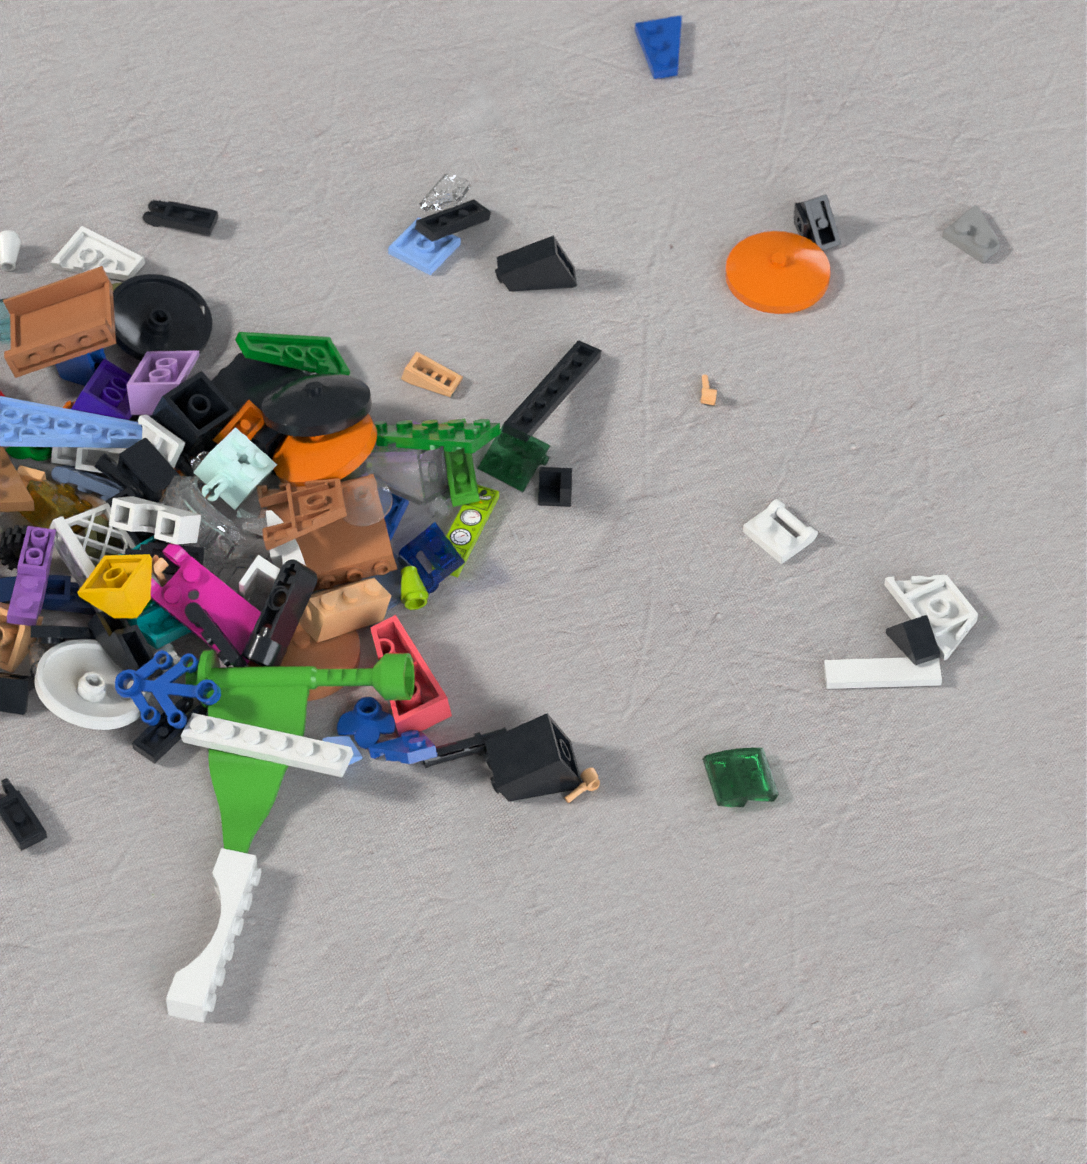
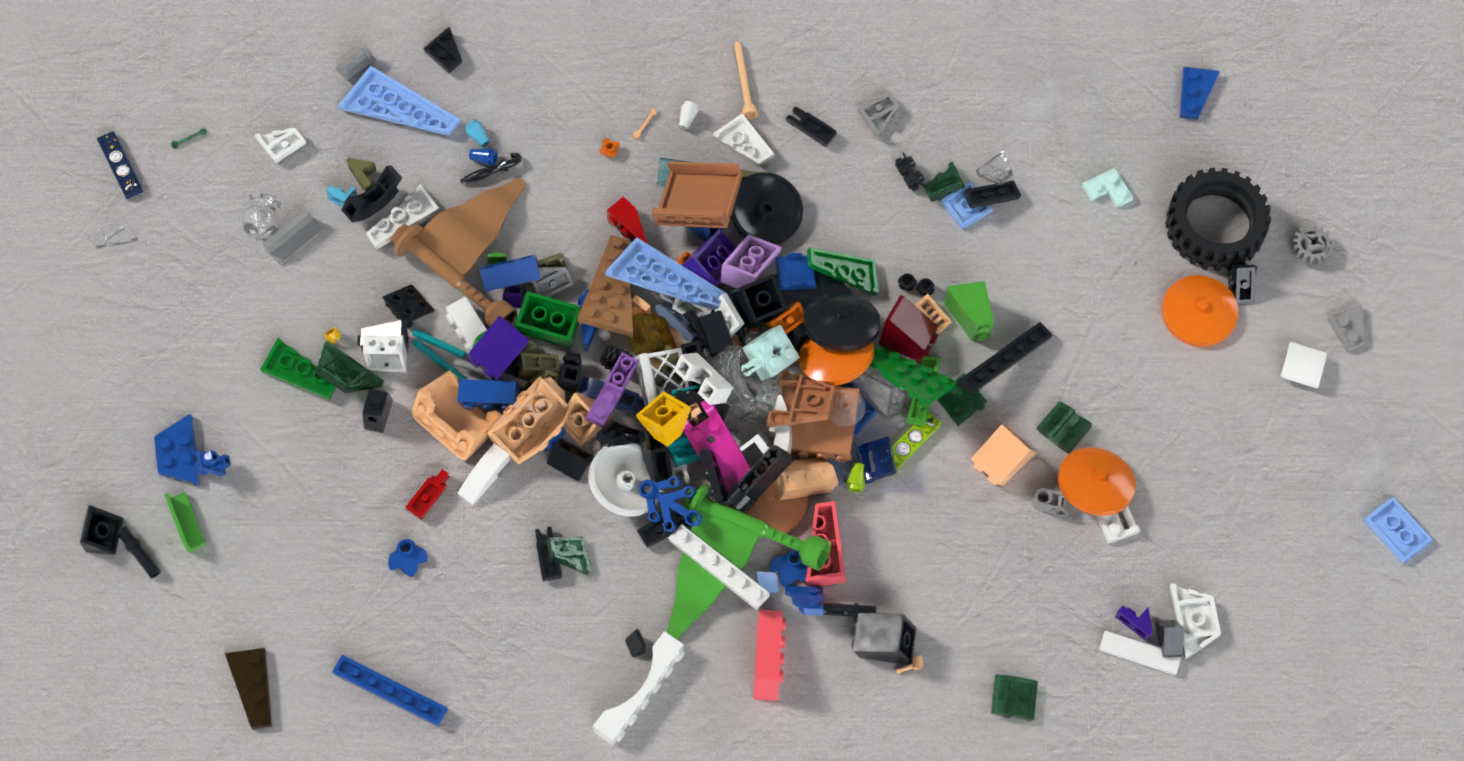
camera: 20 degrees right, 15 degrees up
black slope [495,235,577,292] -> none
black panel [538,467,572,507] -> none
light nougat hand [701,374,717,405] -> none
none -> clear green wing [546,536,592,574]
none -> black slope [625,629,646,657]
none -> light nougat piece [734,41,758,119]
none -> coral wedge [753,610,786,701]
none -> blue piece [775,253,817,291]
none -> light grey wing [858,92,899,138]
none -> dark red slope [879,295,939,362]
none -> black hinge [895,152,926,192]
none -> black plate [898,273,917,291]
none -> black plate [916,278,935,296]
none -> clear green wing [924,162,965,202]
none -> bright green slope [944,281,994,341]
none -> light nougat slope [971,424,1037,486]
none -> light grey piece [1032,488,1069,516]
none -> clear green slope [1036,401,1092,454]
none -> orange dish [1058,447,1136,516]
none -> light aqua plate [1082,168,1133,208]
none -> dark purple slope [1115,606,1152,642]
none -> black tyre [1165,167,1271,271]
none -> white slope [1280,342,1327,389]
none -> light grey gear [1292,225,1334,265]

